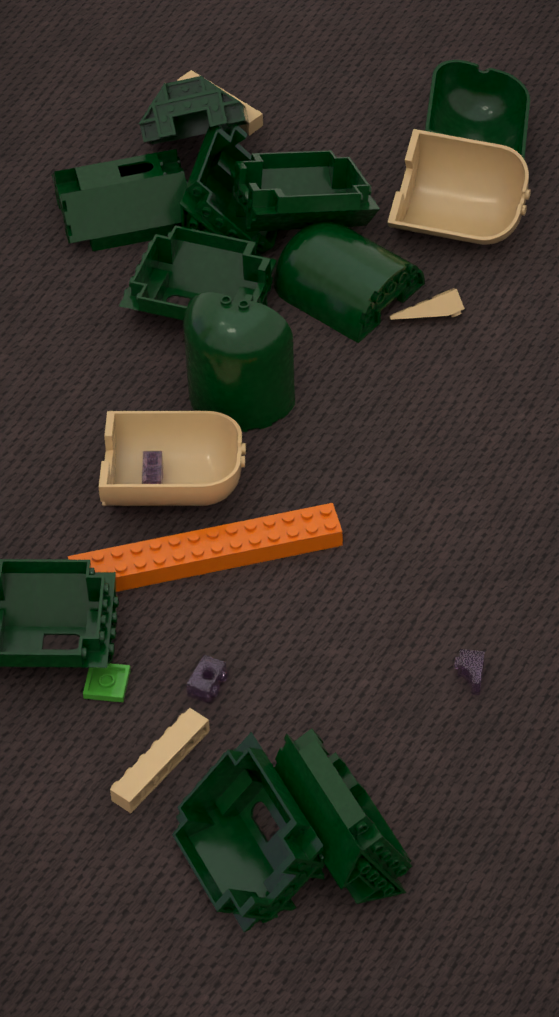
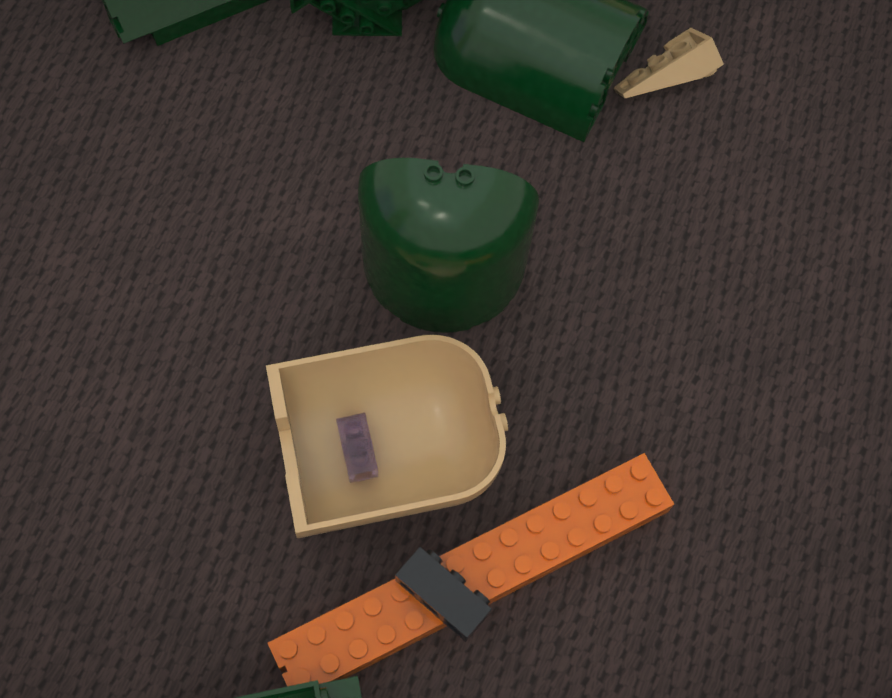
camera: 20 degrees left, 20 degrees up
dark green panel [119,225,277,320] -> none
none -> black brick [395,547,492,642]

